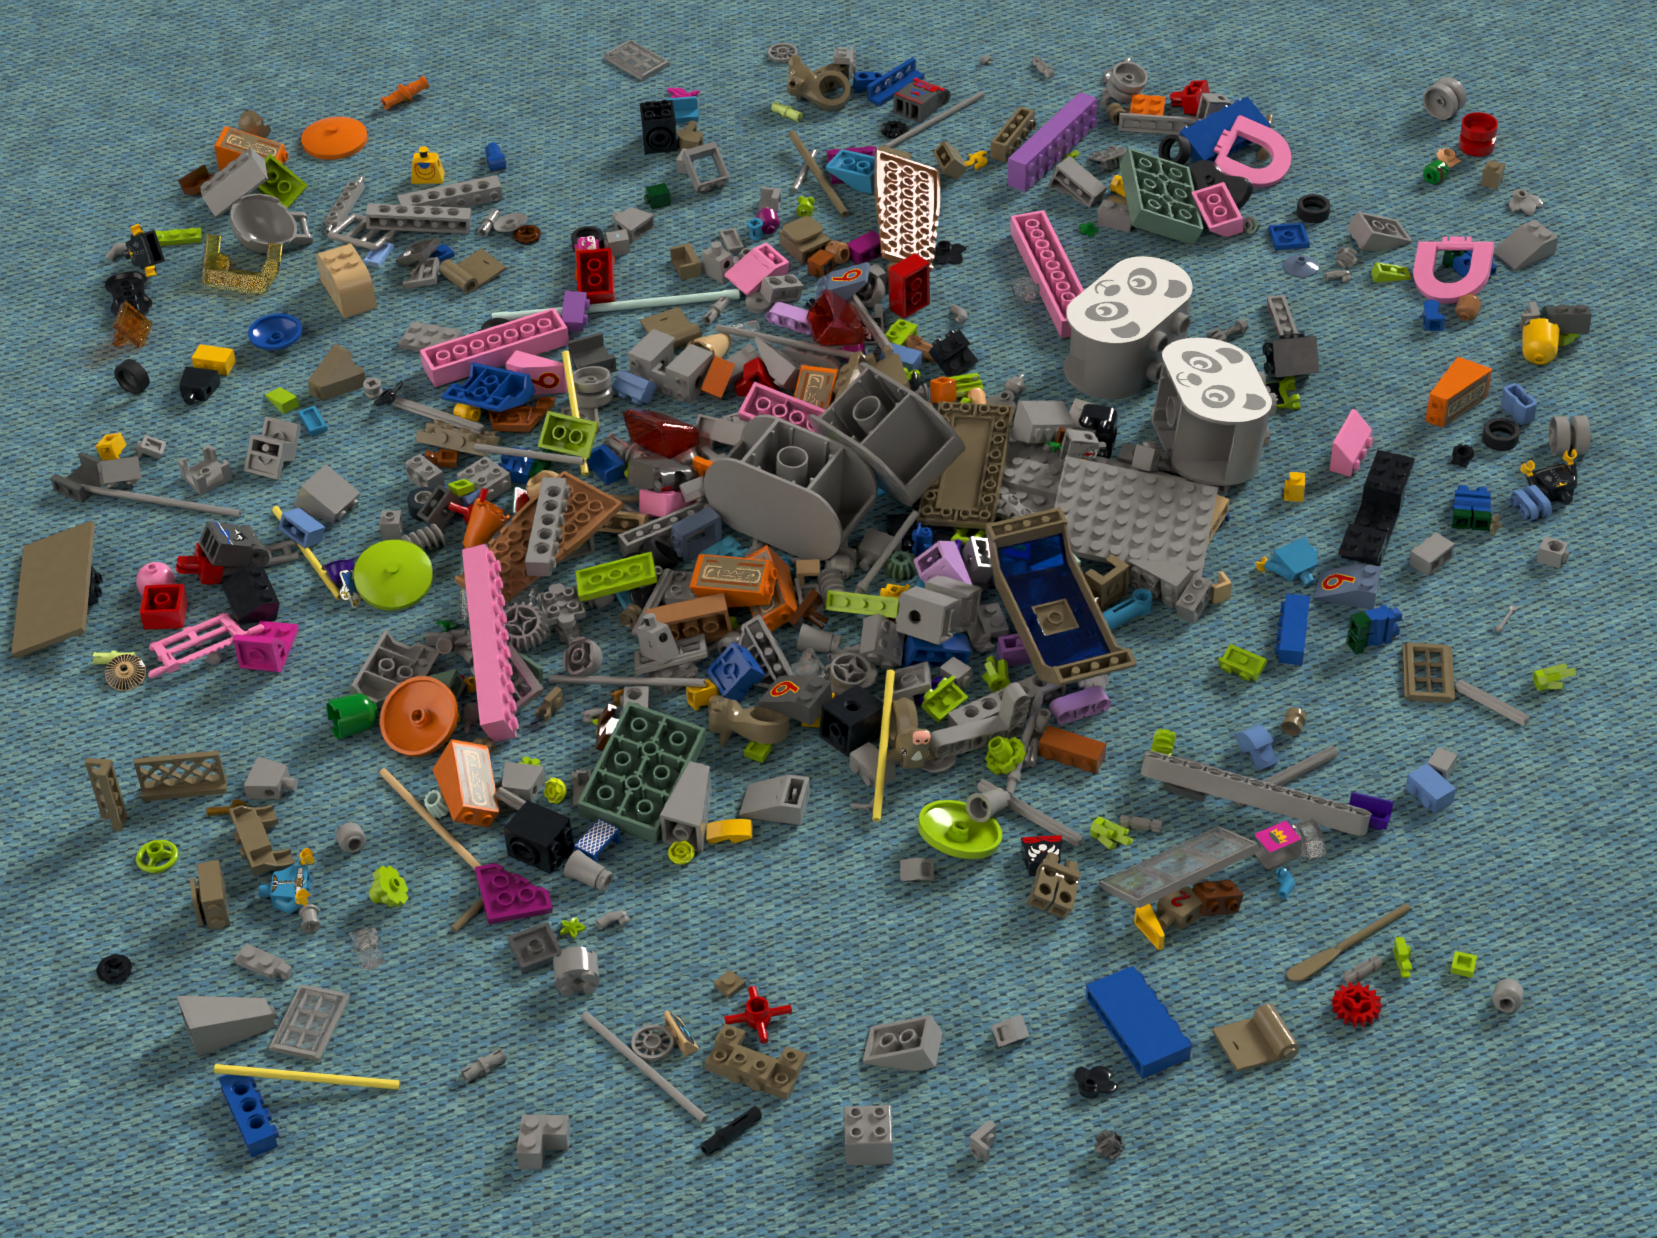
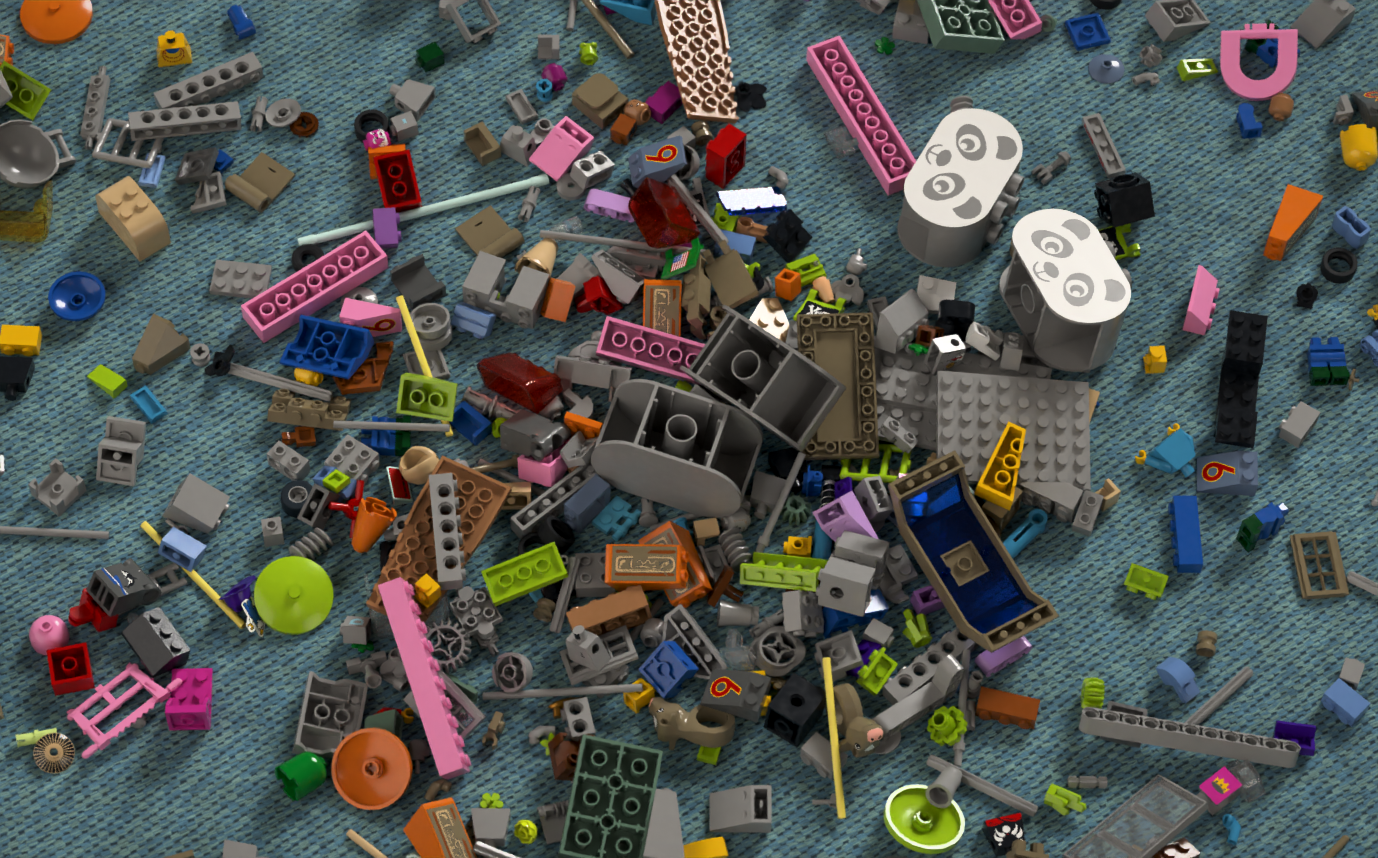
camera: 15 degrees left, 15 degrees up
none -> light grey brick [340,616,371,645]
none -> yellow brick [414,573,441,609]
none -> green flag [661,237,704,280]
none -> windscreen [716,187,787,216]
none -> white slope [966,322,1003,361]
none -> yellow wedge [974,421,1026,511]

